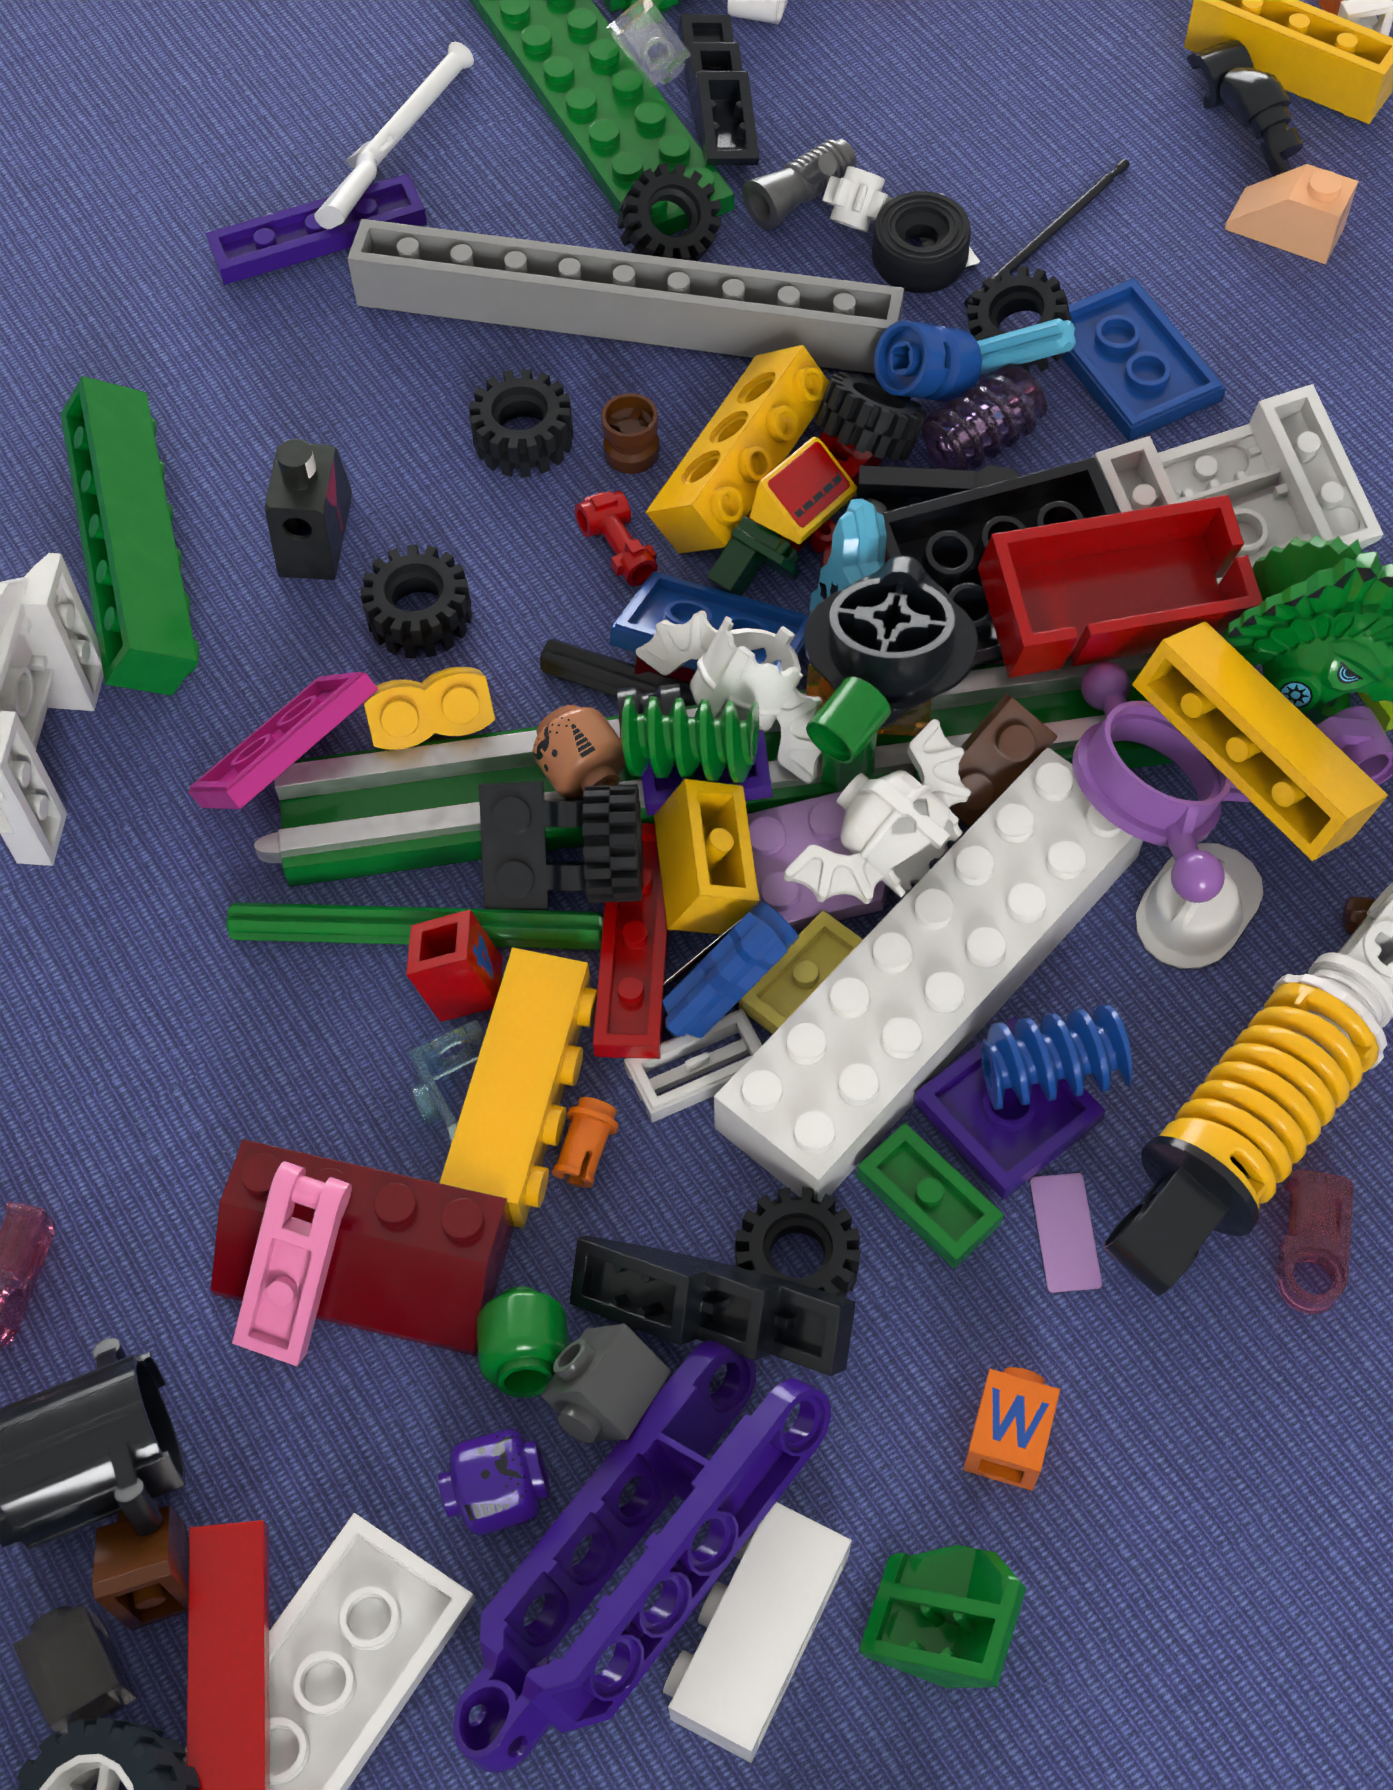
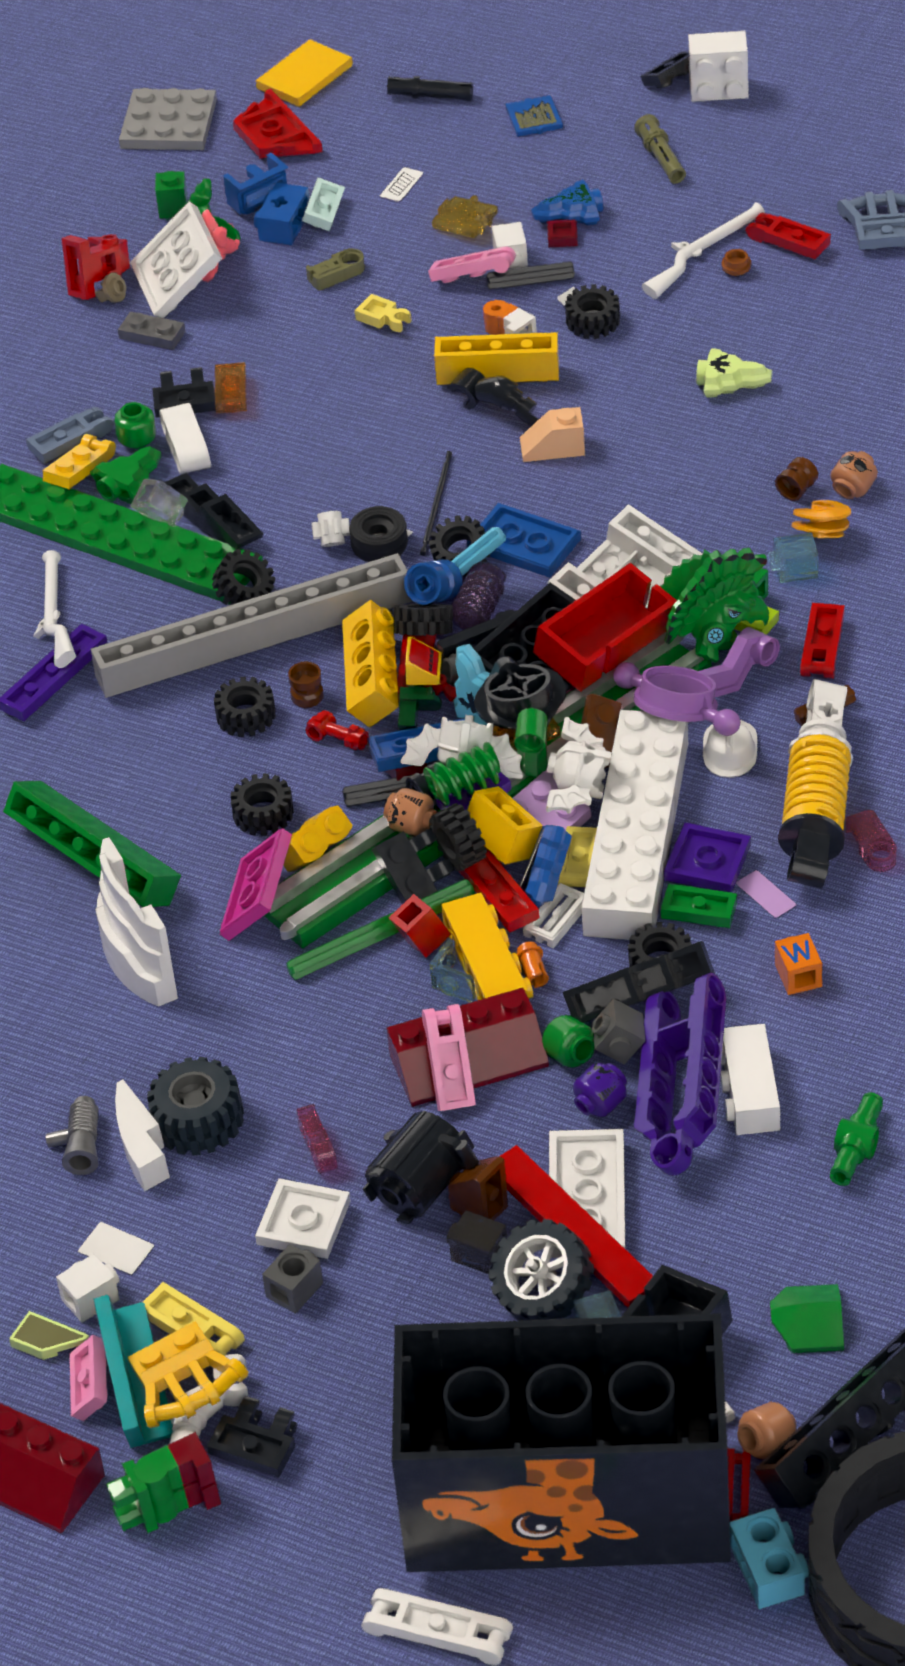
camera: 30 degrees left, 15 degrees down
pearl dark grey torso [265,439,352,580] -> none
flat silver piece [742,139,856,231] -> none
green slope [858,1545,1026,1689] -> none
blue piece [981,1004,1133,1110] -> none
yellow brick [1132,621,1388,862] -> none

